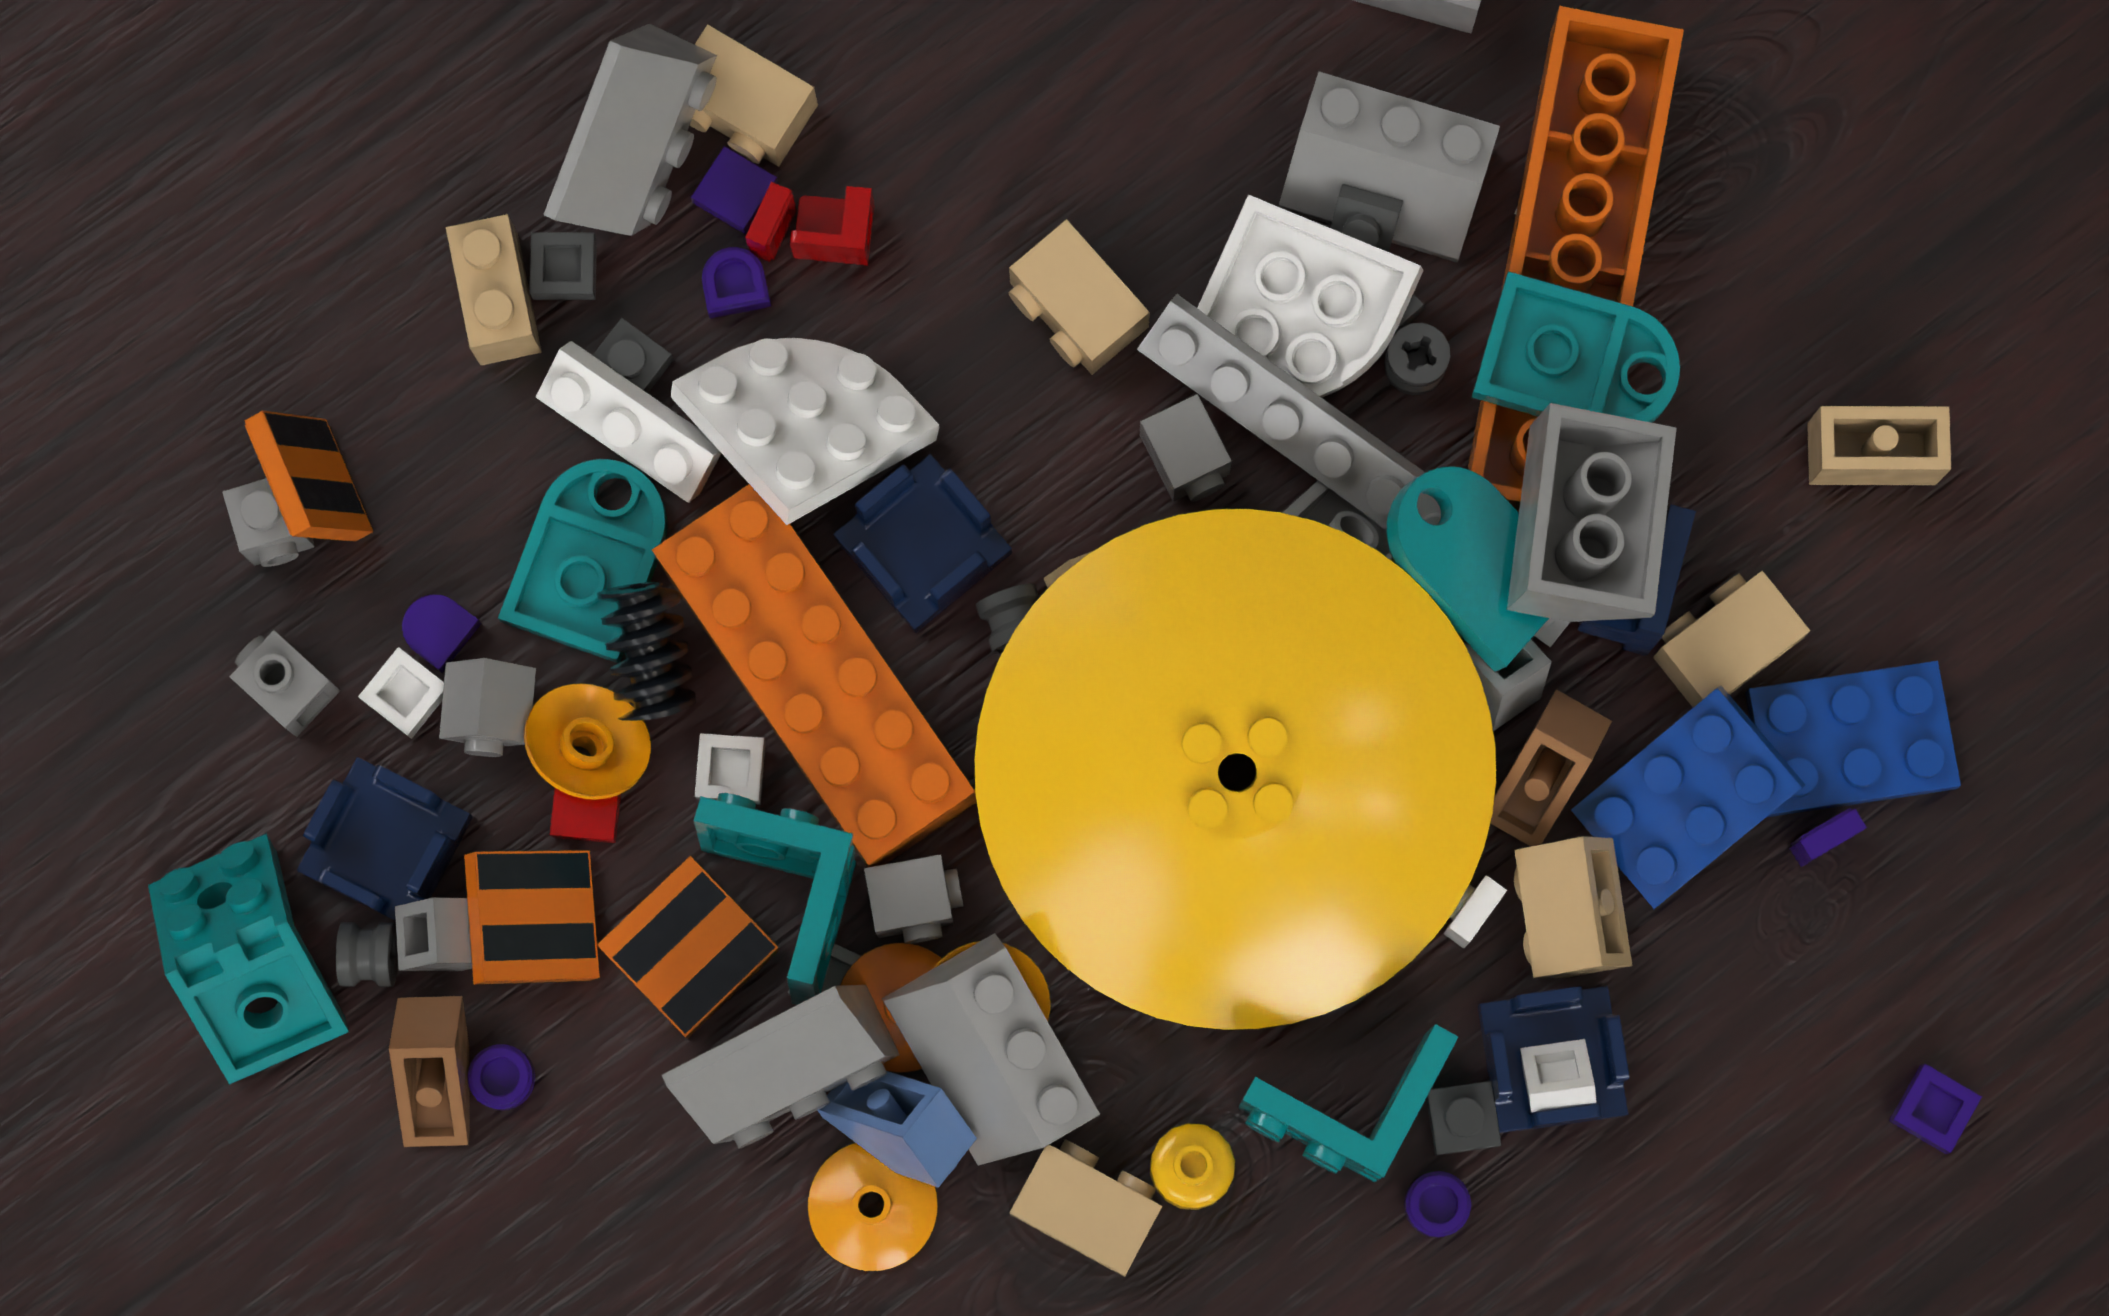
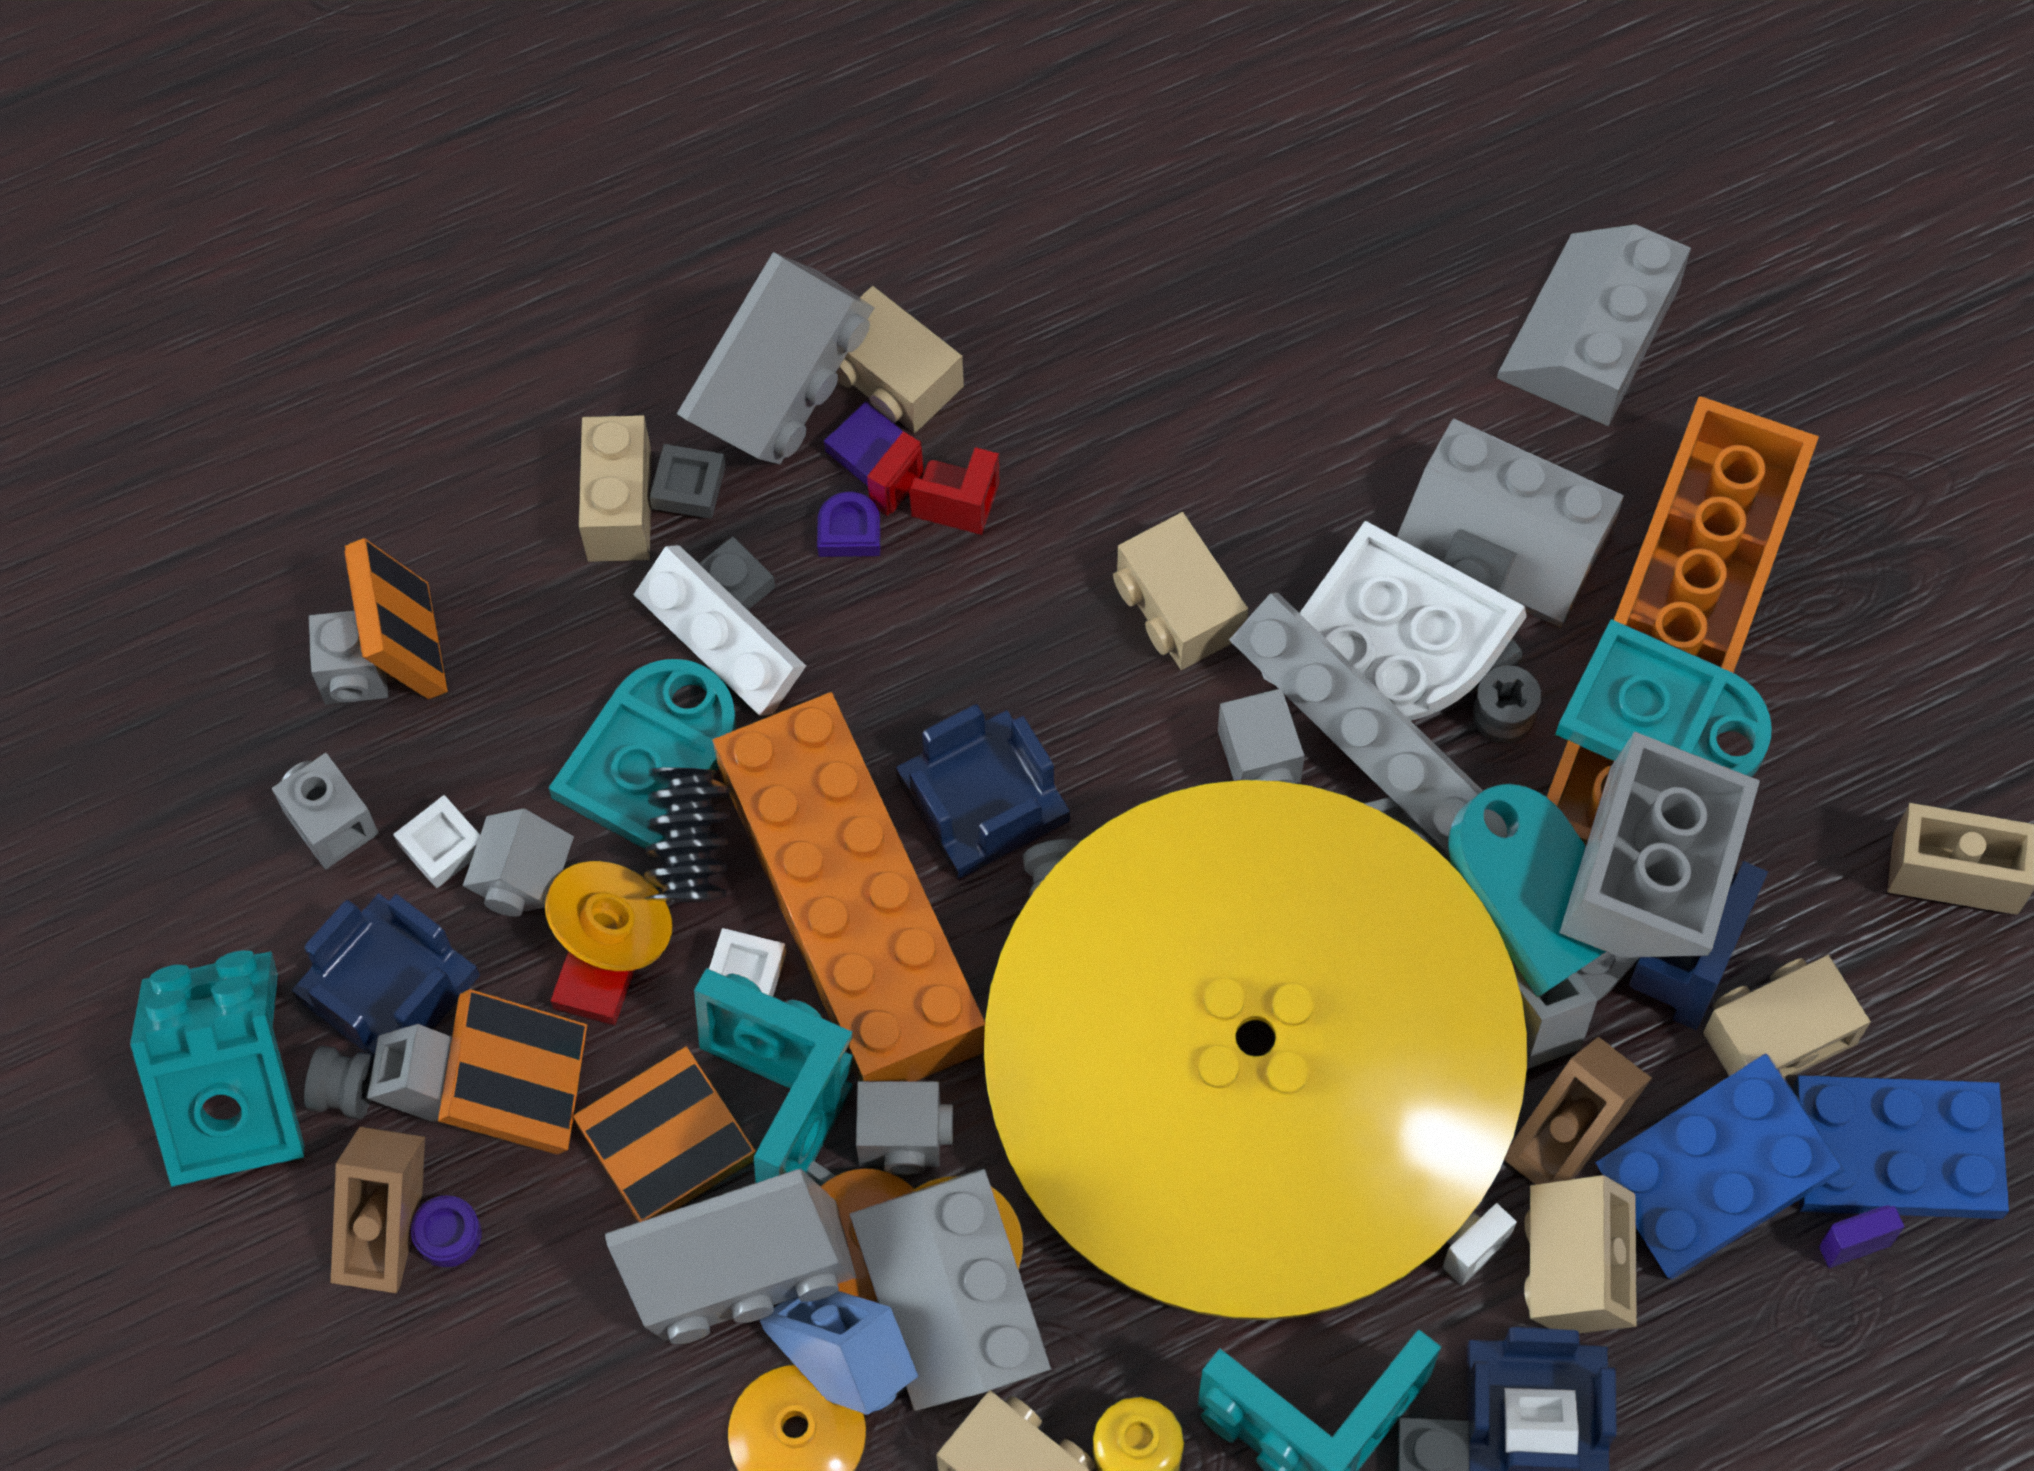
camera: 10 degrees right, 15 degrees down
dark purple tile [402,594,482,673] -> none
white plate [671,338,939,525] -> none

